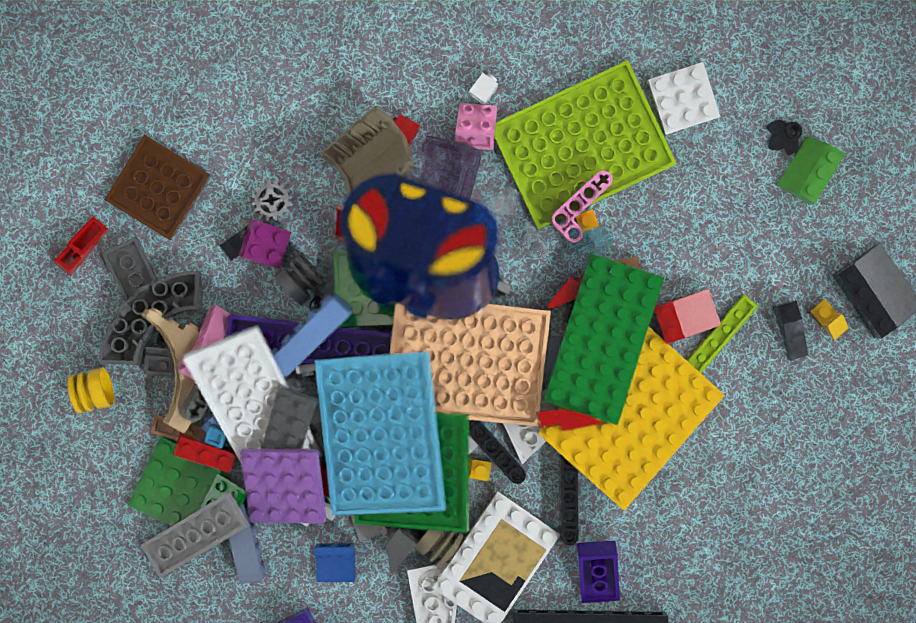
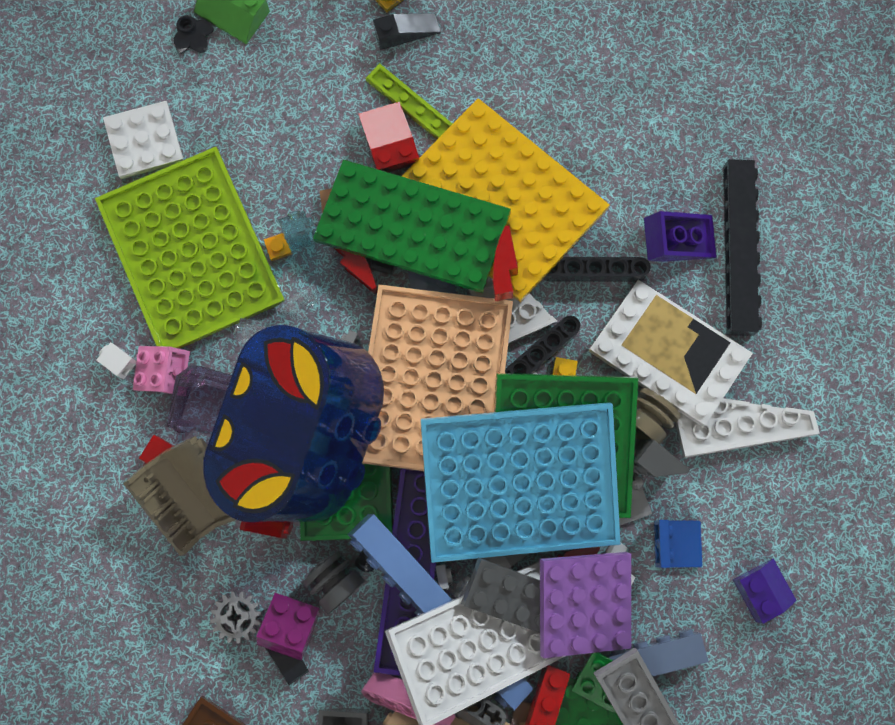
camera: 90 degrees left, 10 degrees down
dark azure tile [203,423,226,449] -> none
bright pink beam [551,171,613,243] -> none

